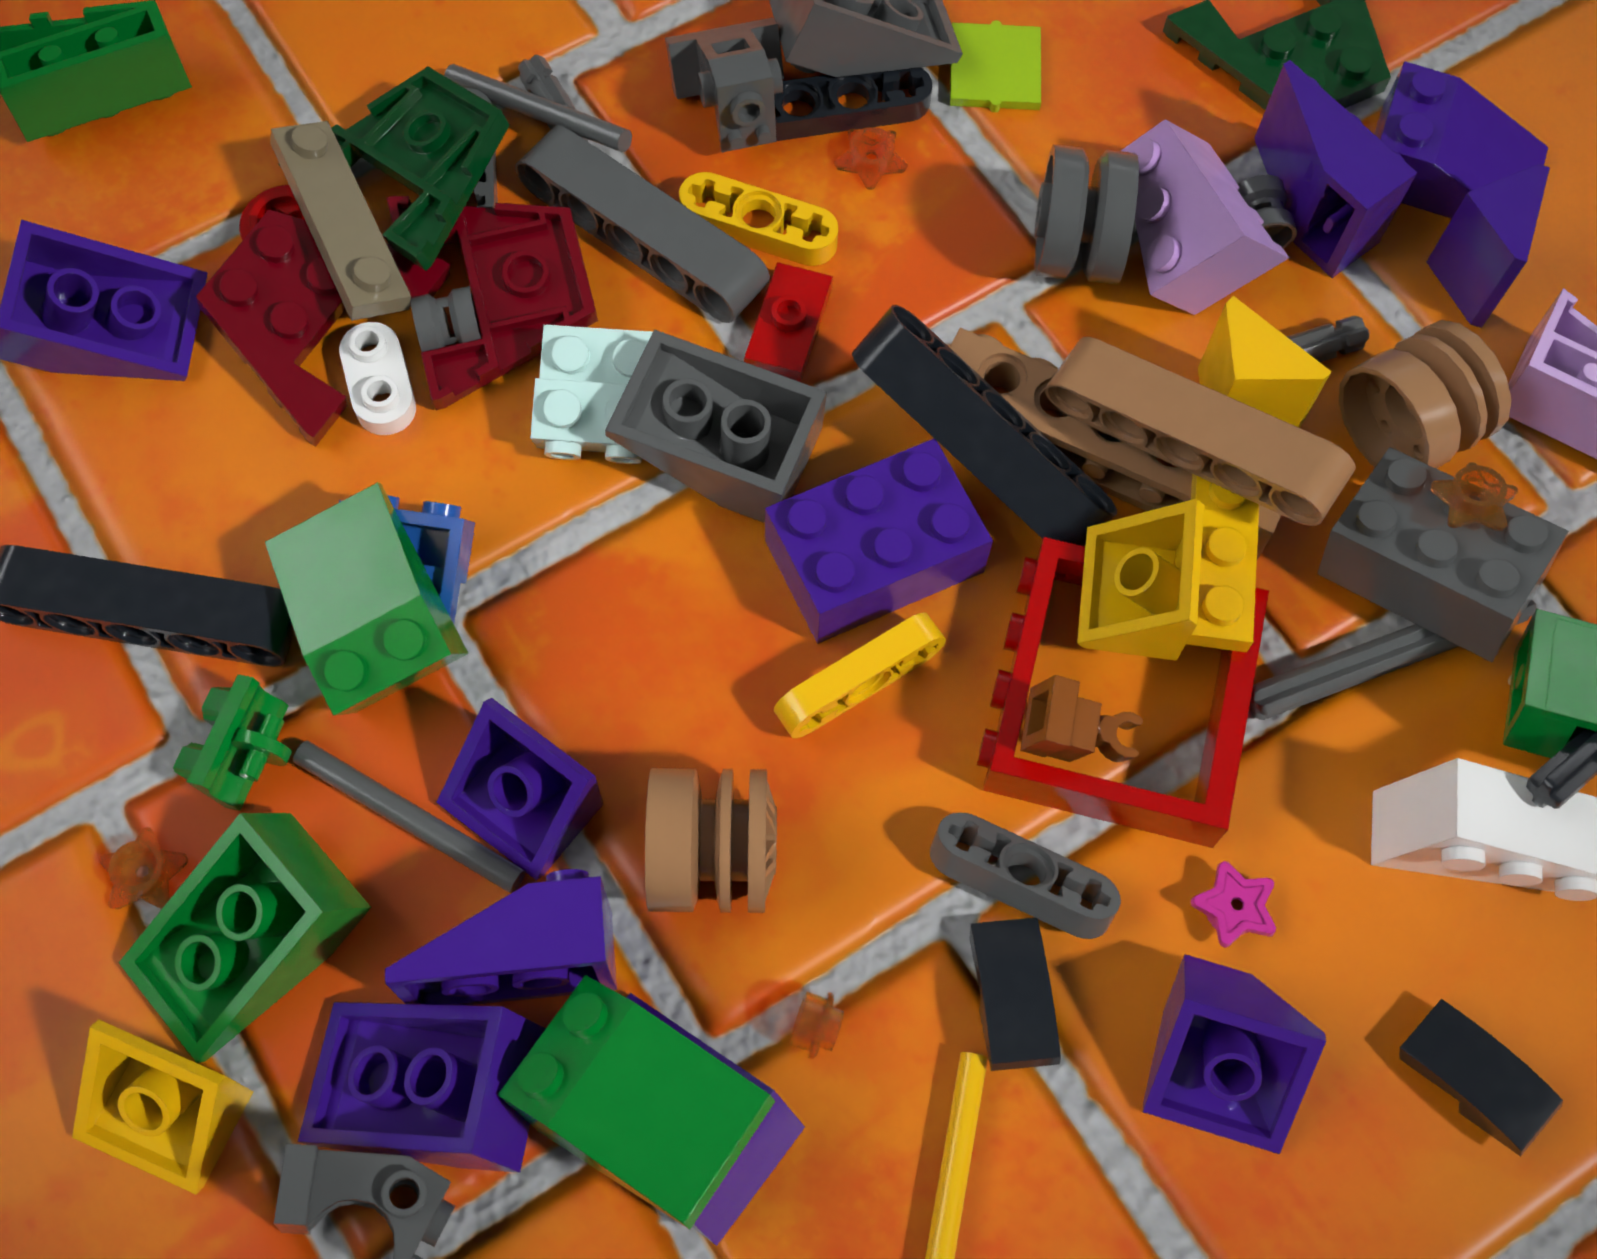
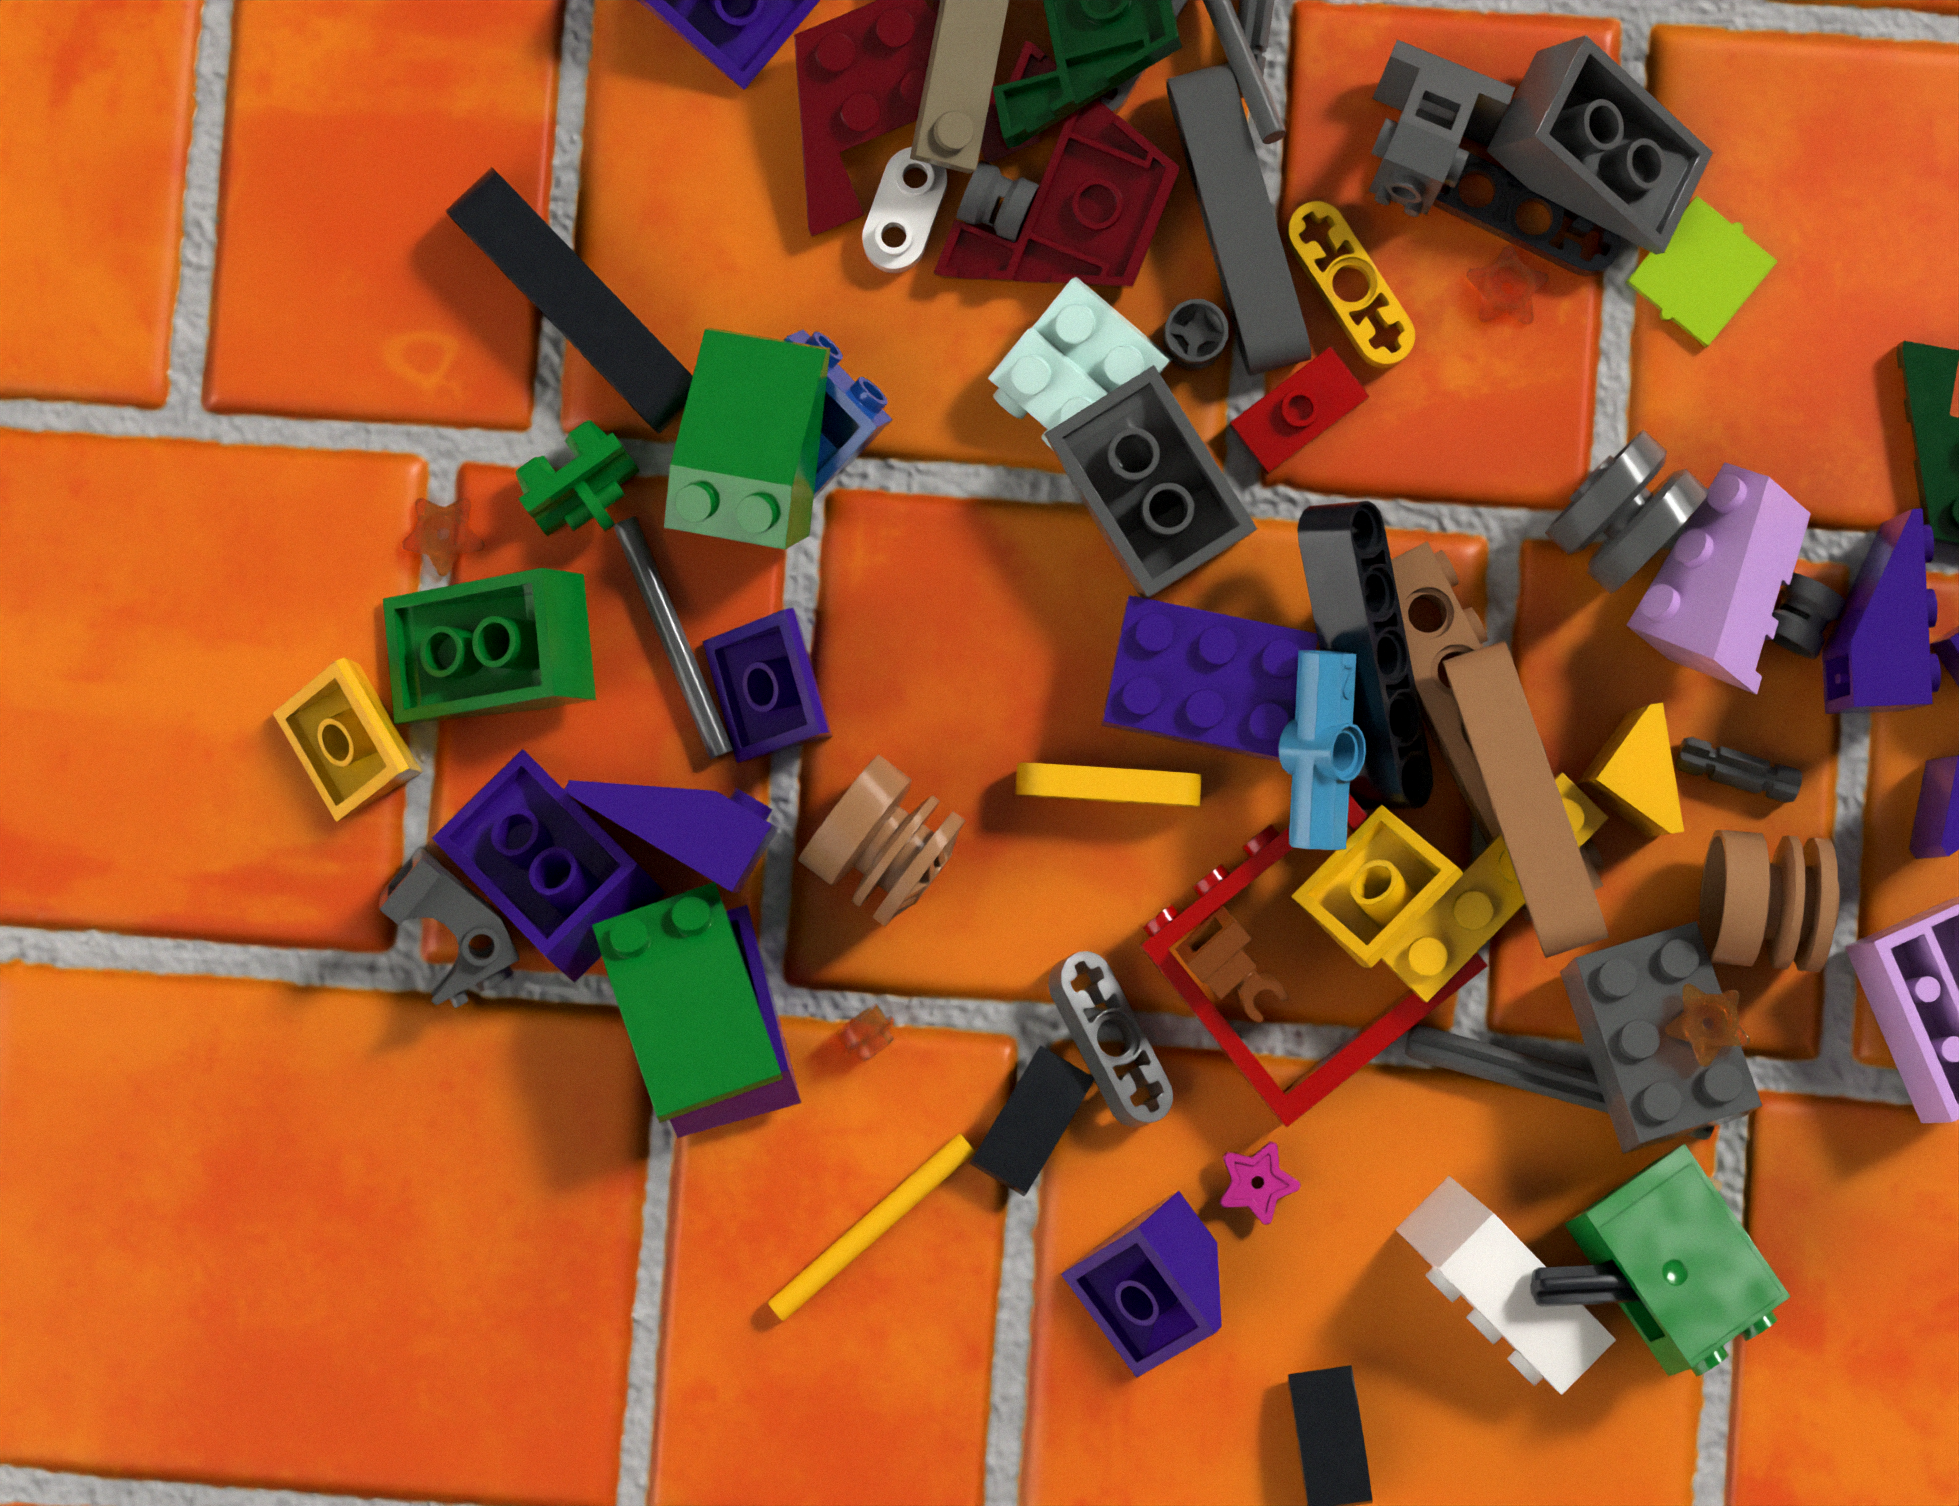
camera: 40 degrees right, 20 degrees up
none -> dark grey wheel [1163,299,1228,371]
none -> dark azure piece [1279,650,1366,850]

